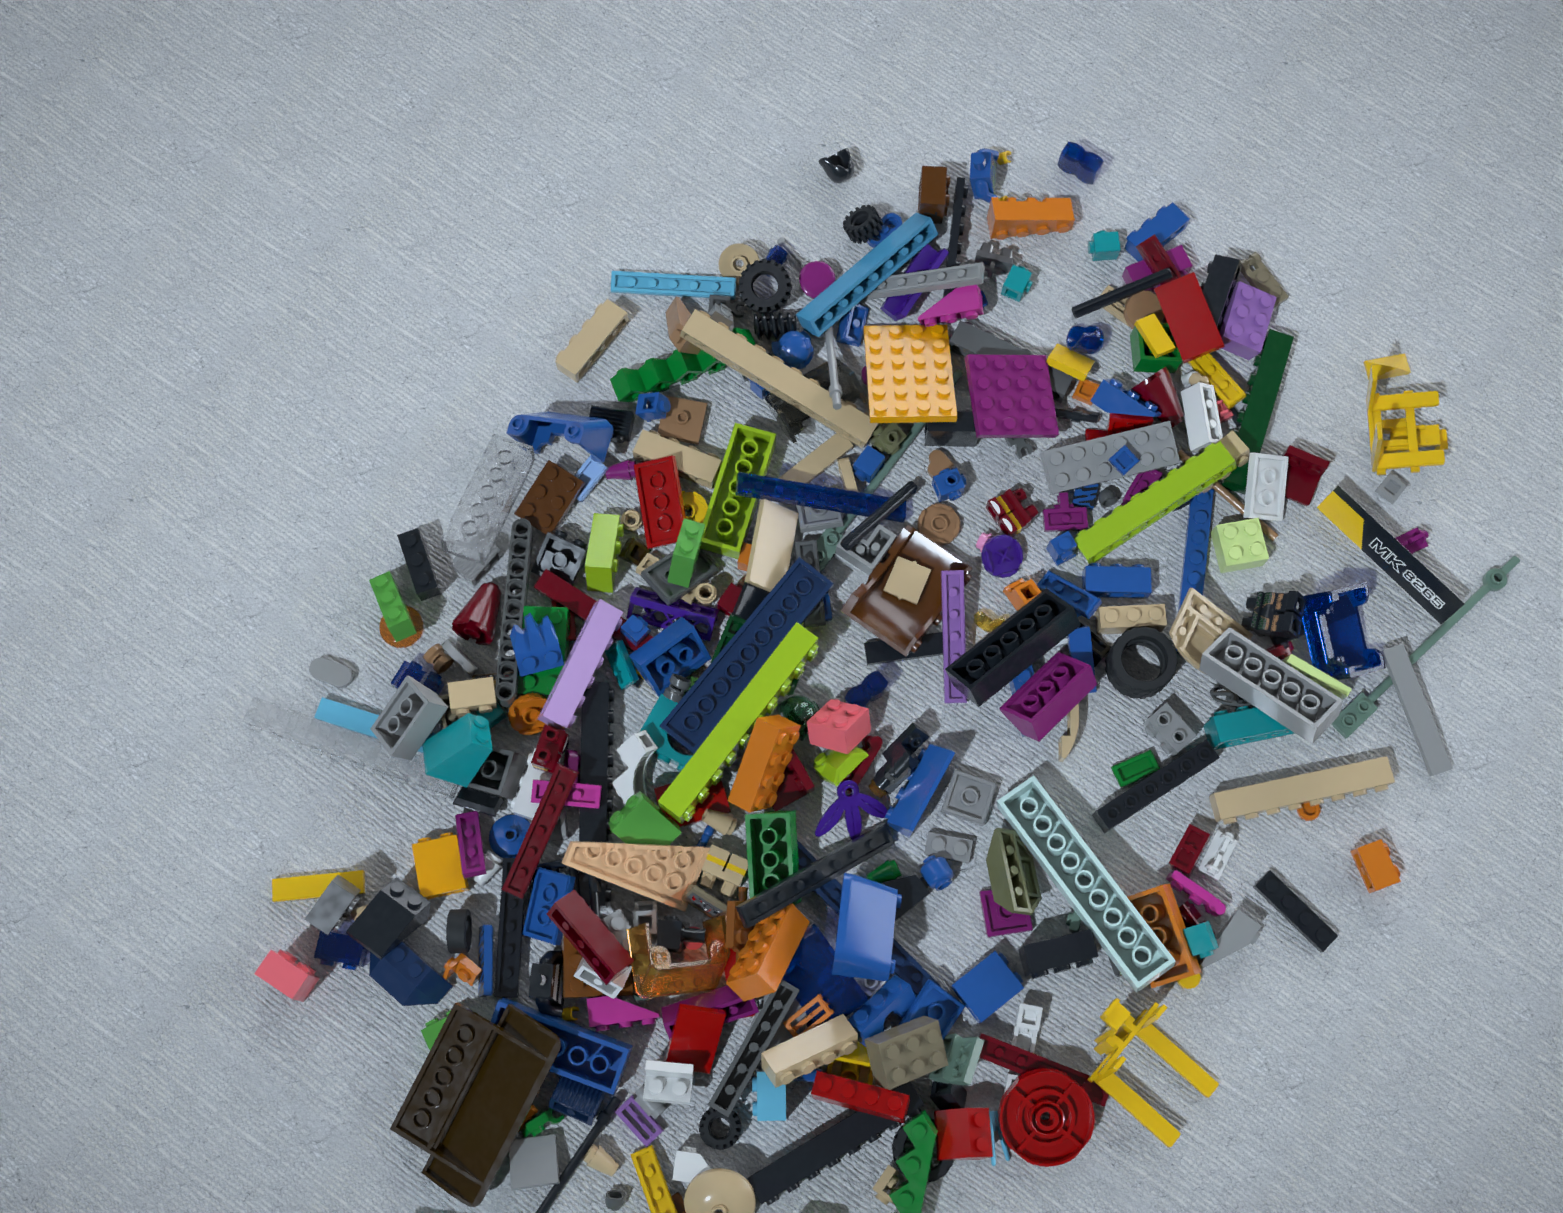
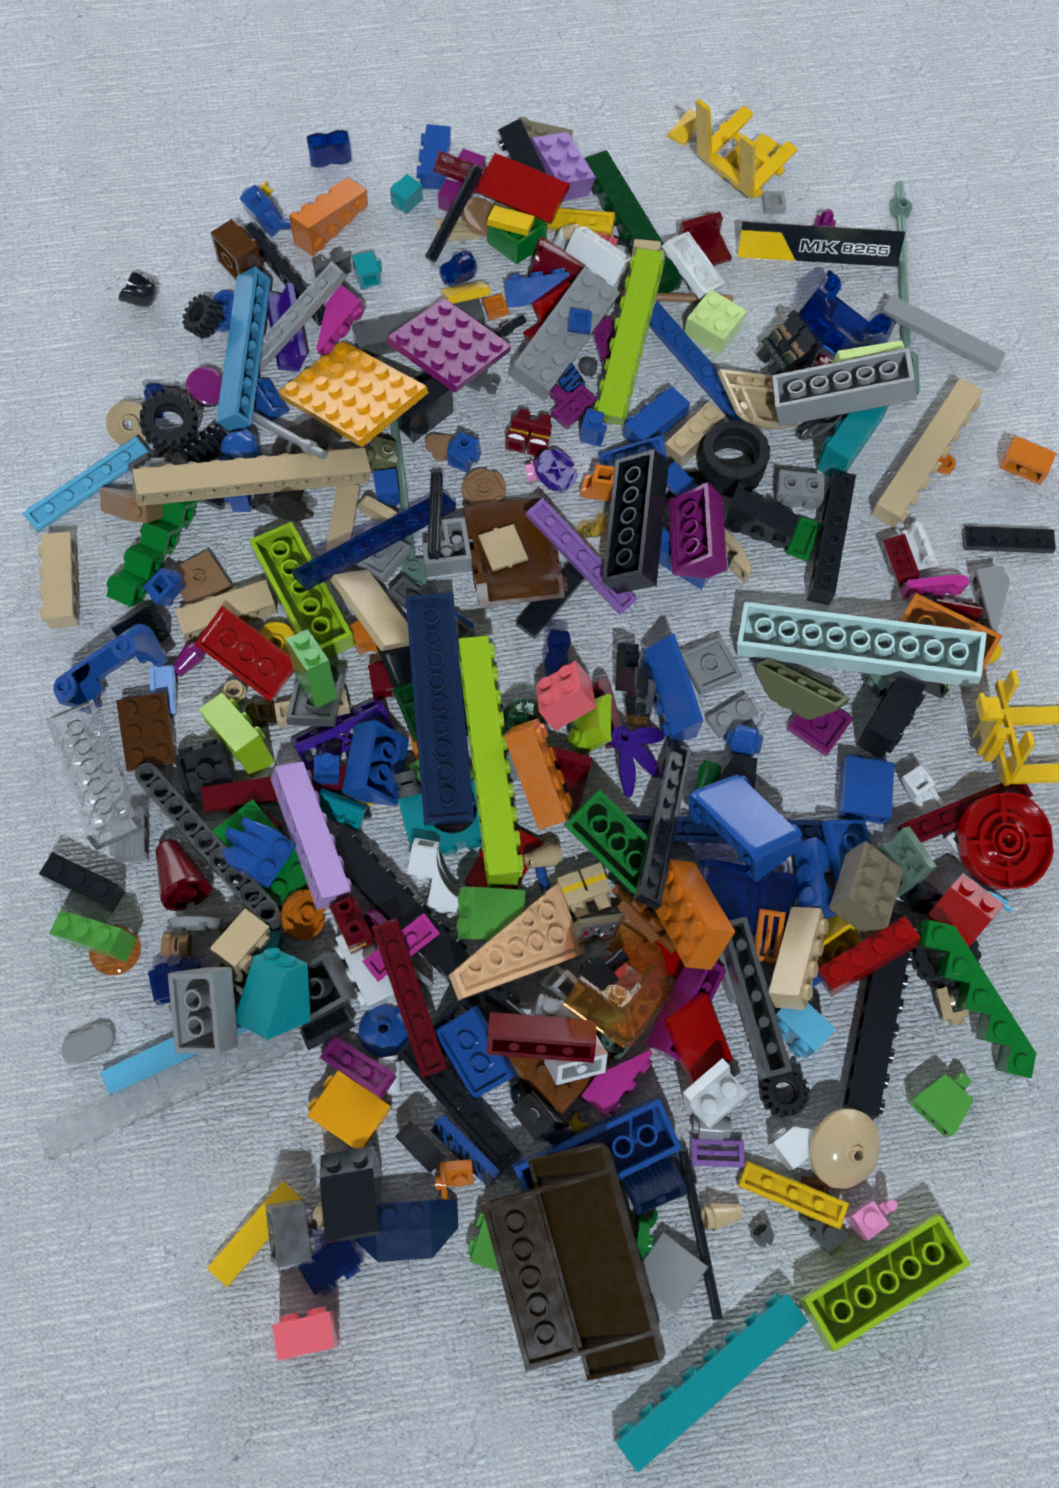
camera: 50 degrees left, 5 degrees down
tan cone [695,583,717,606] -> none
teal brick [1183,921,1219,958] -> none
none -> black wedge [724,482,800,549]

